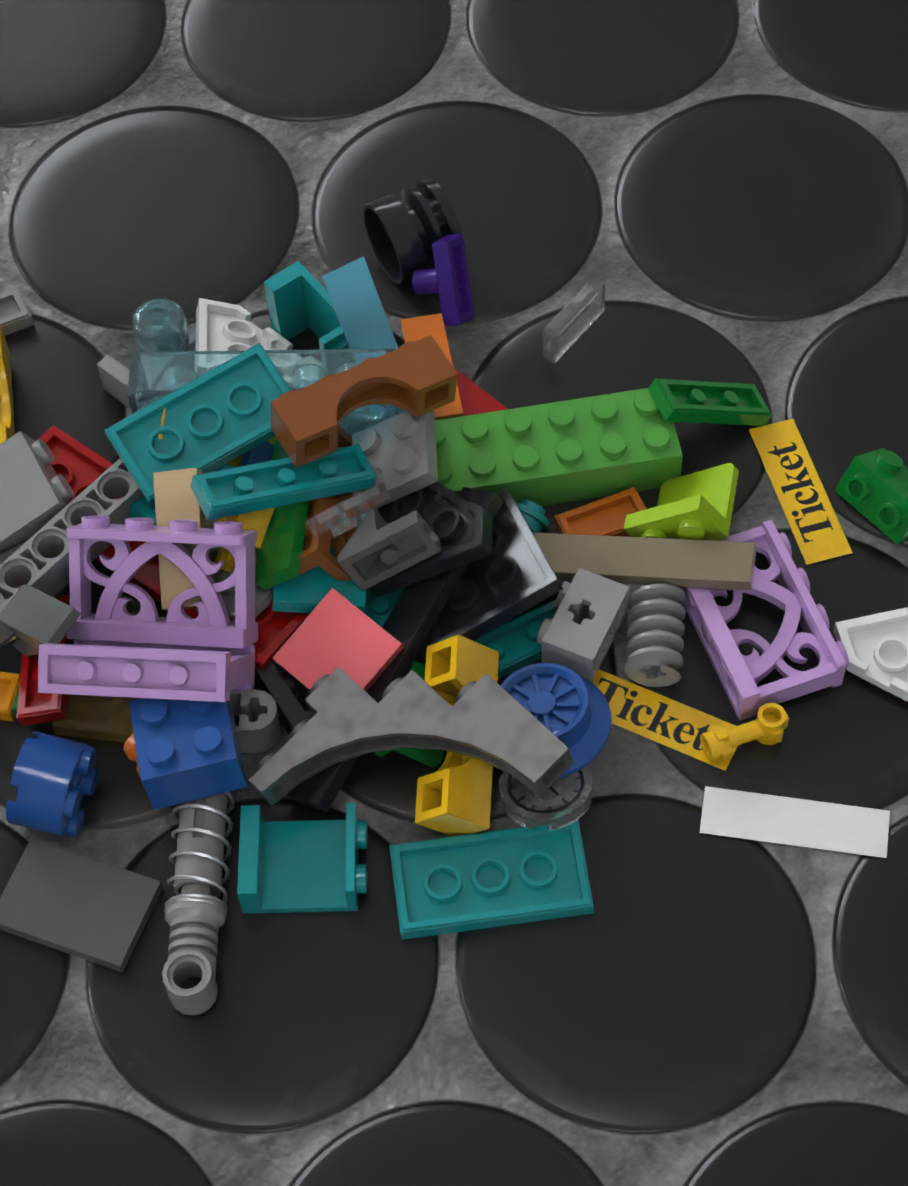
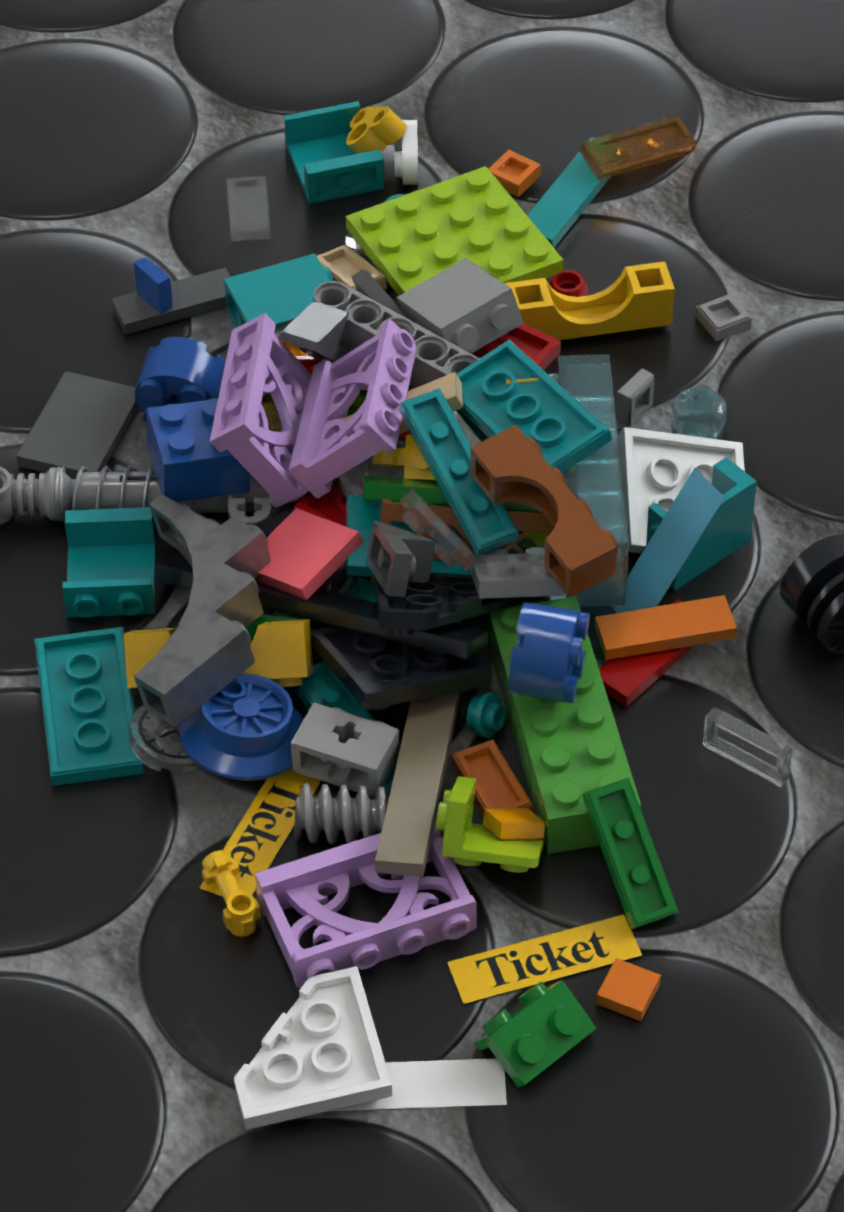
camera: 85 degrees right, 10 degrees down
dark purple tile [412,234,475,326] -> none
white sticker [699,786,890,858] -> none
none -> light orange tile [483,808,546,840]
none -> blue brick [509,603,590,704]
none -> orange tile [596,958,661,1021]

